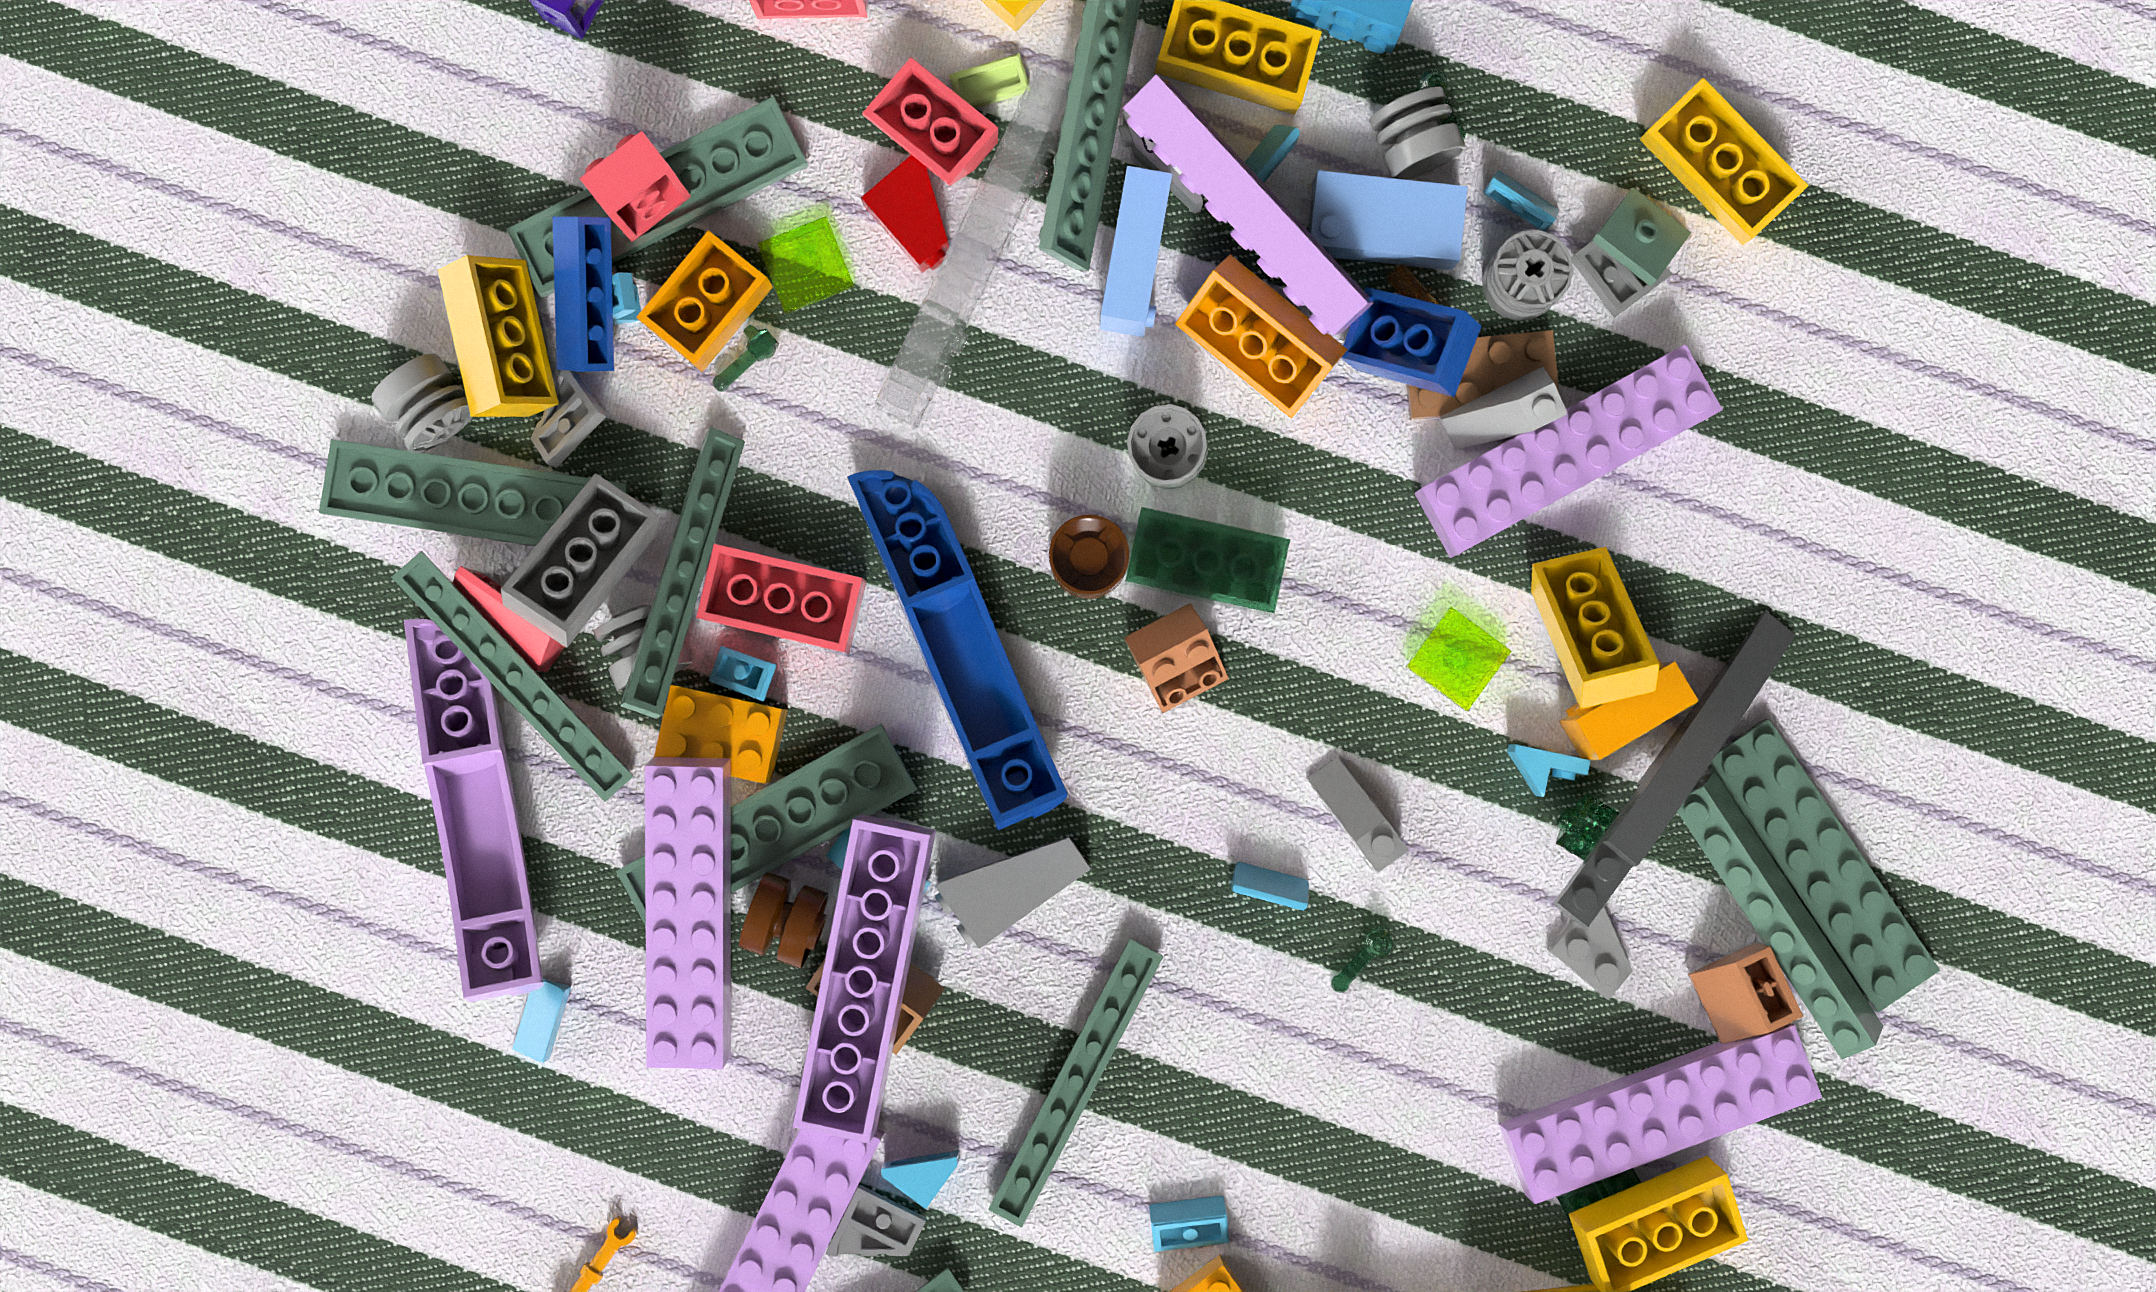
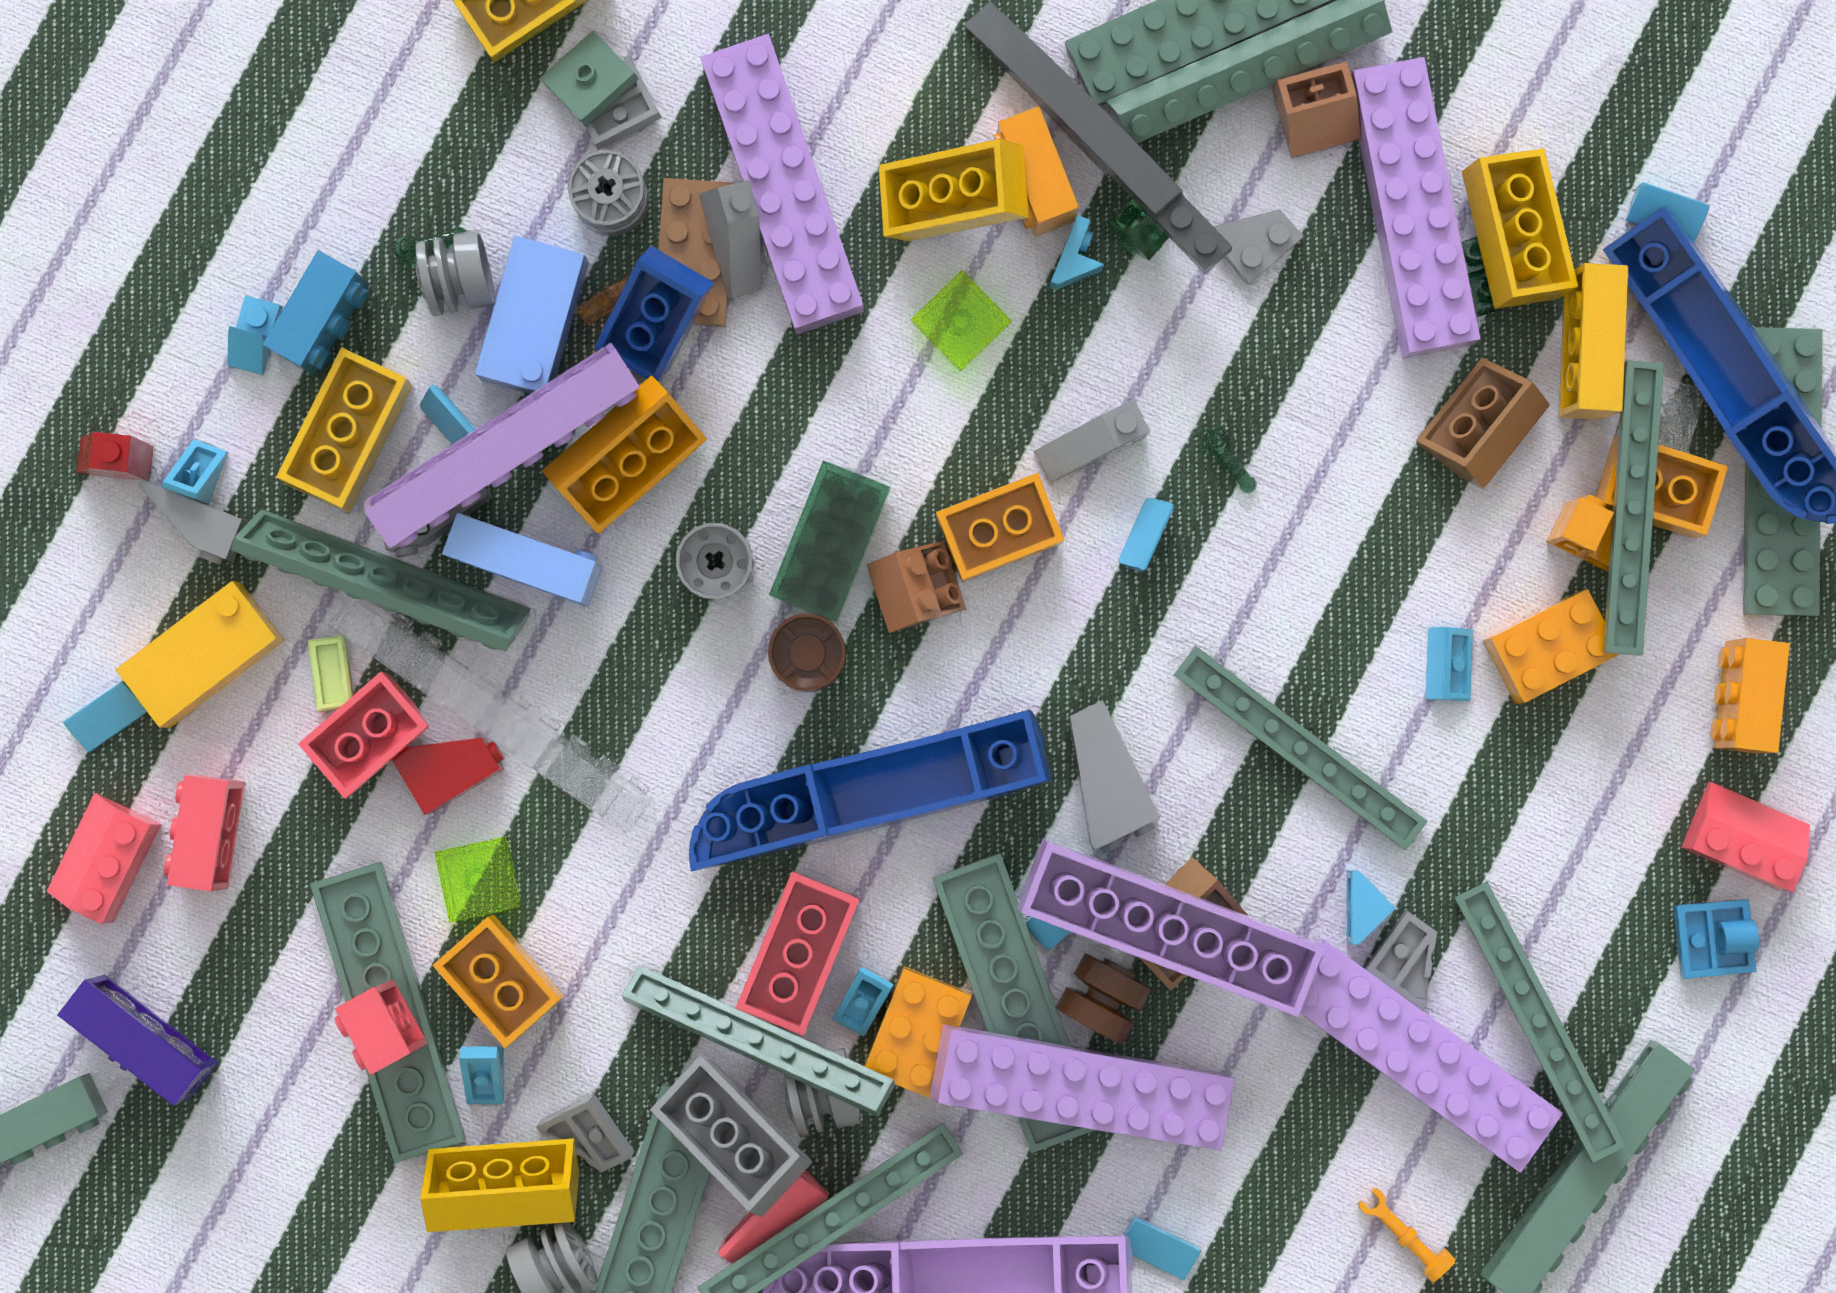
camera: 85 degrees left, 0 degrees up
blue brick [552,217,614,372] -> none
clear green piece [712,325,779,392] -> none
medium azure slope [1483,170,1559,232] -> none
none -> light orange brick [936,473,1065,583]
none -> medium nougat slope [1416,357,1550,489]

